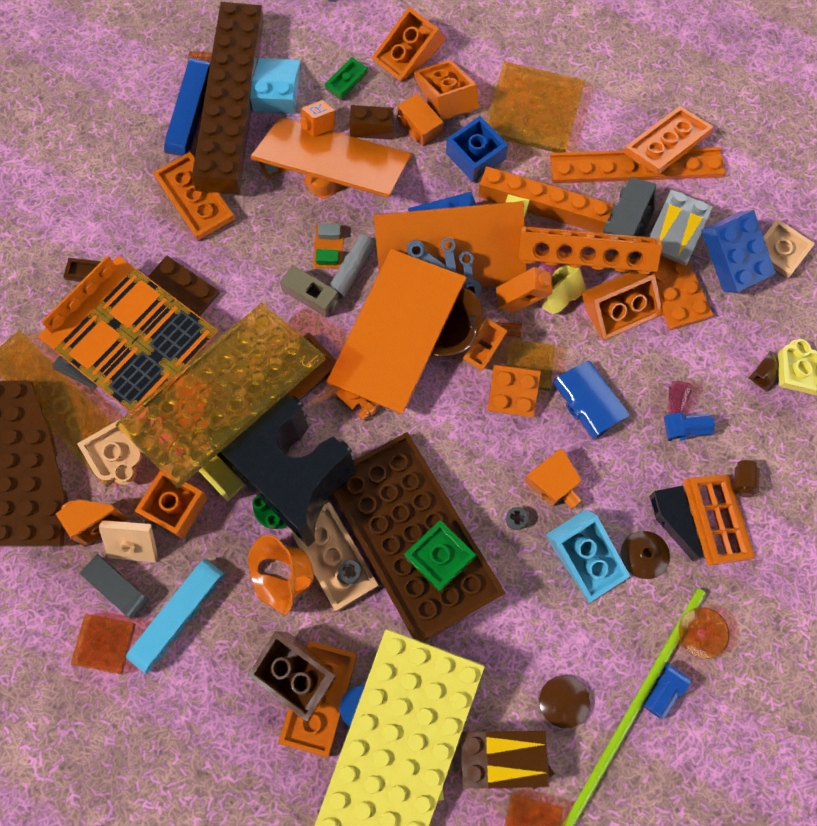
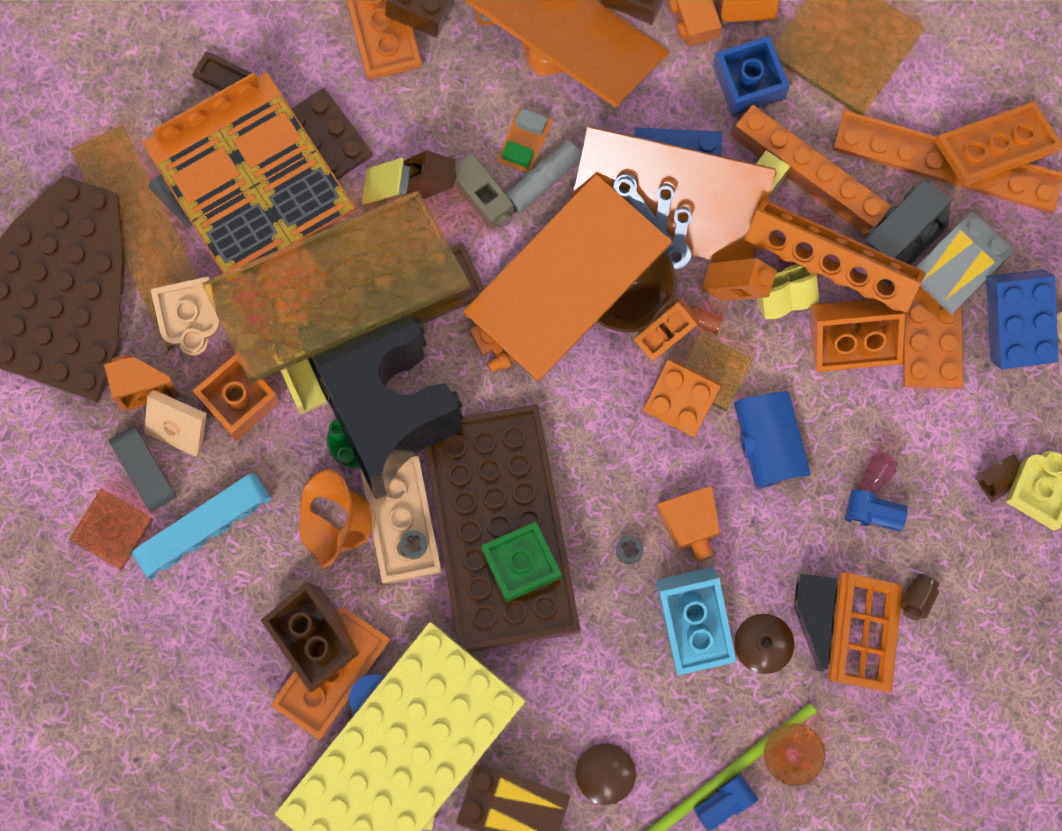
camera: 15 degrees right, 5 degrees up
none -> light yellow piece [361,157,410,205]
none -> reddish brown brick [403,150,456,200]

